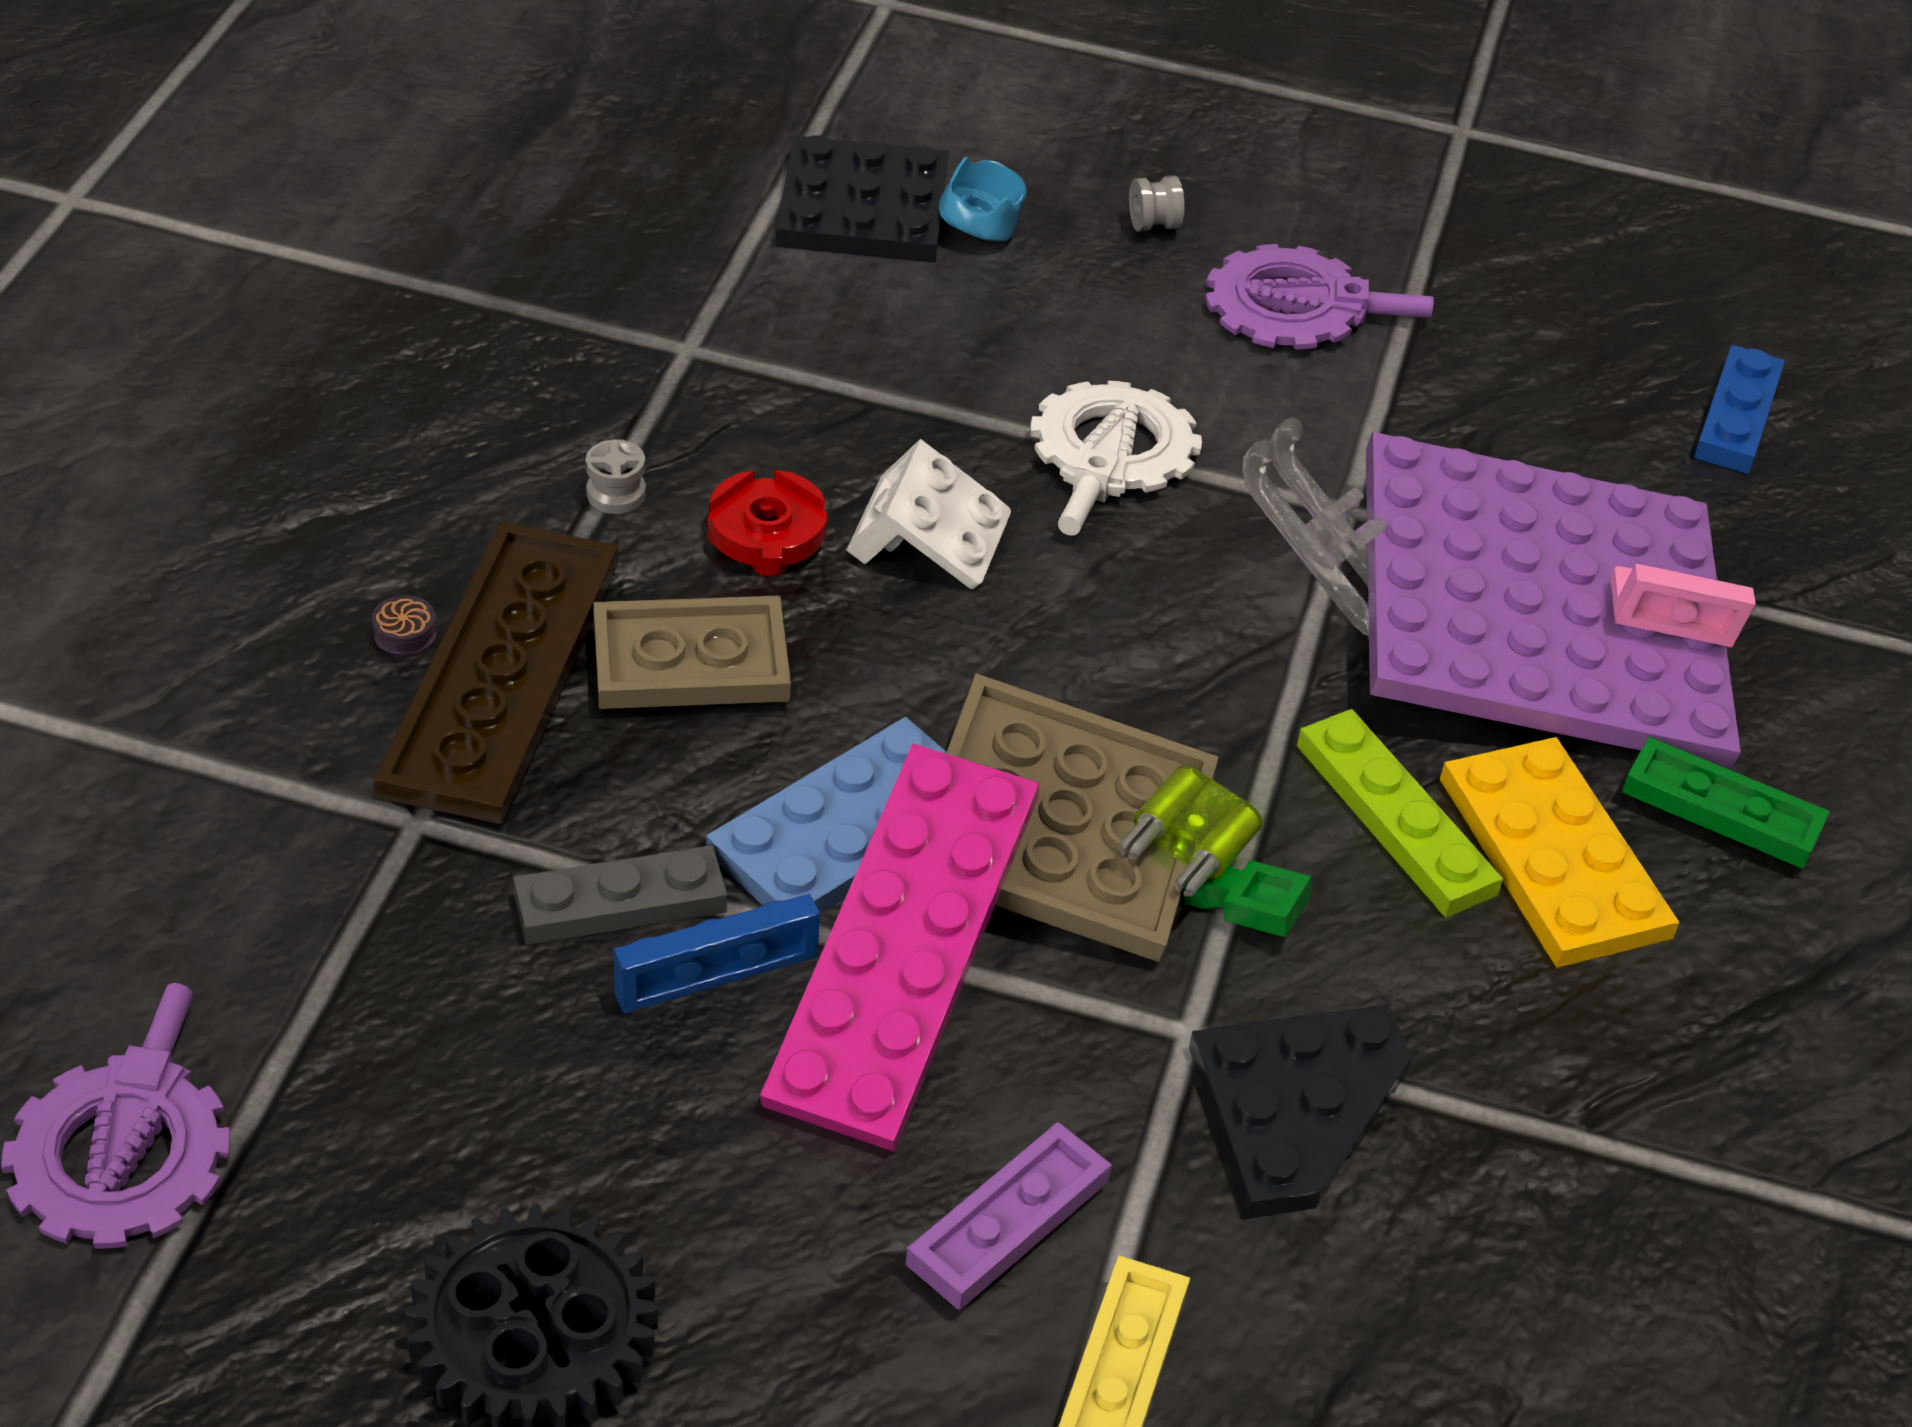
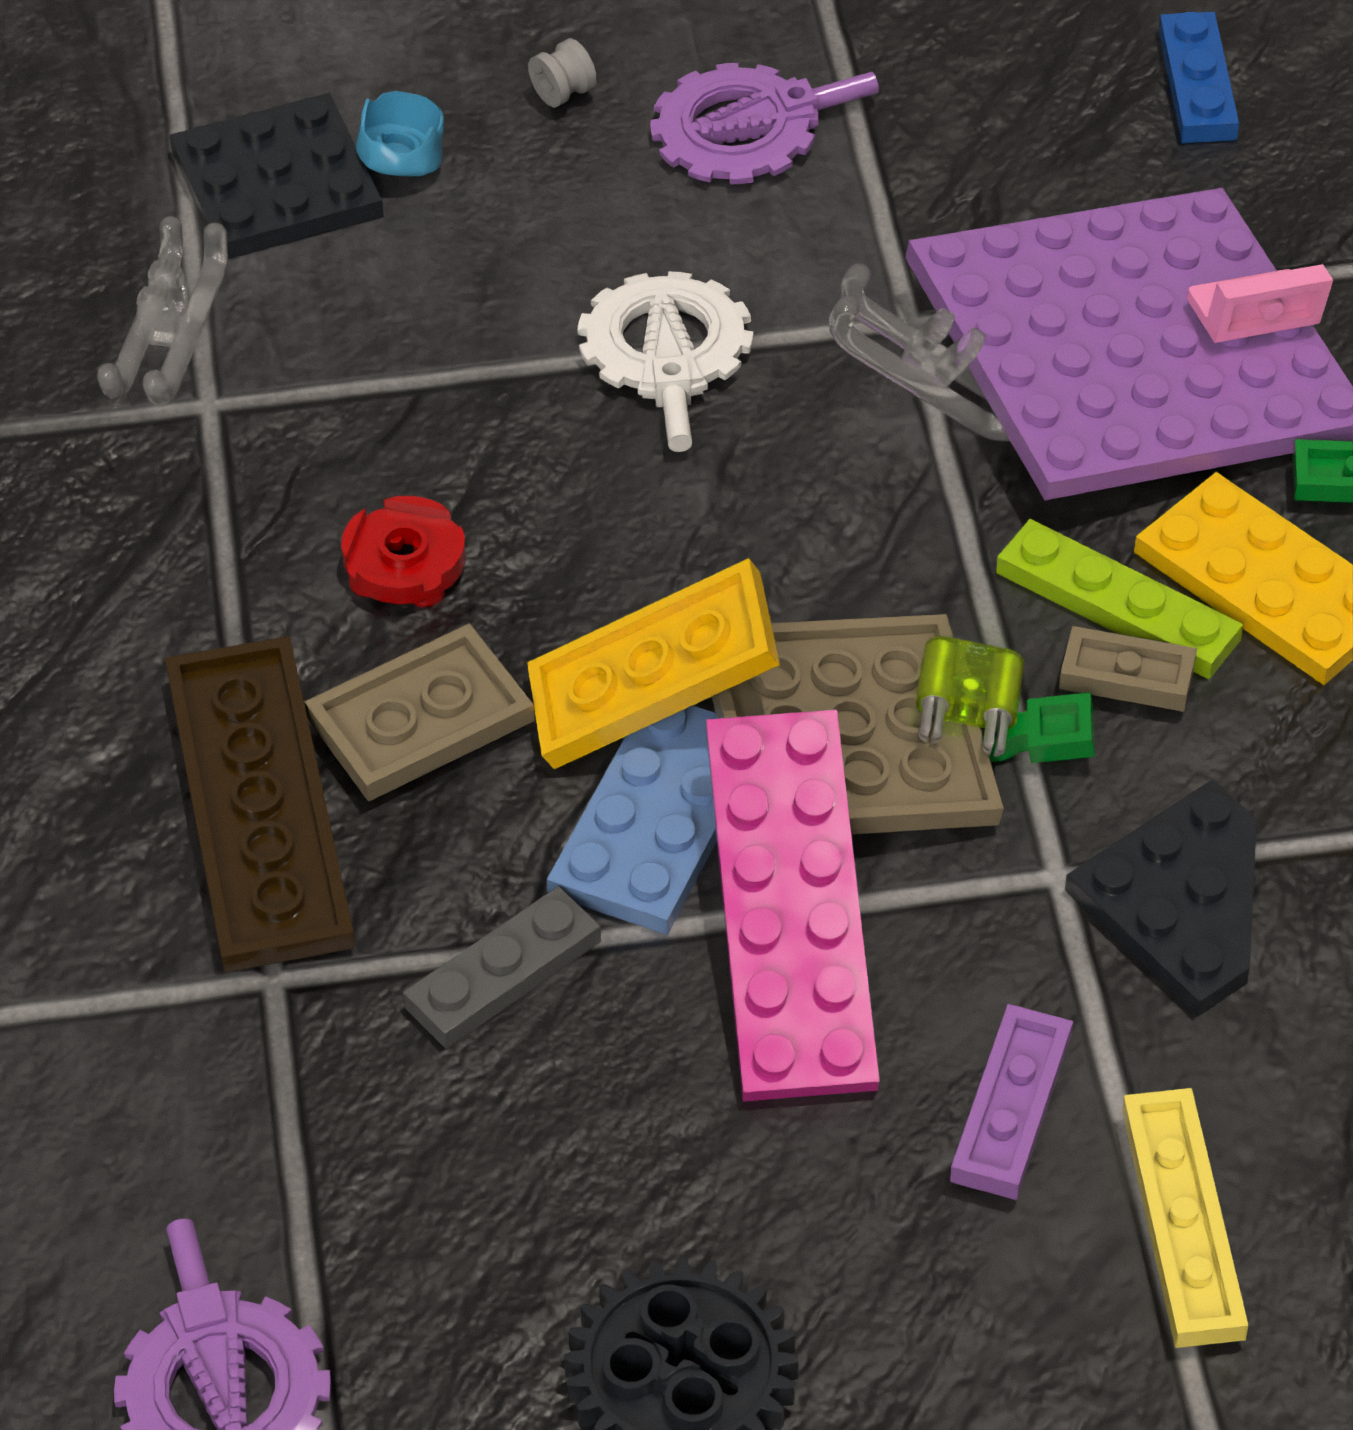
camera: 20 degrees left, 5 degrees up
tile [372,595,437,655] -> none
light grey wheel [585,439,646,514] -> none
blue plate [614,893,820,1013] -> none
white bracket [846,439,1011,589] -> none
none -> clear piece [97,216,228,406]
none -> yellow plate [527,558,780,769]
none -> dark tan plate [1059,626,1197,712]

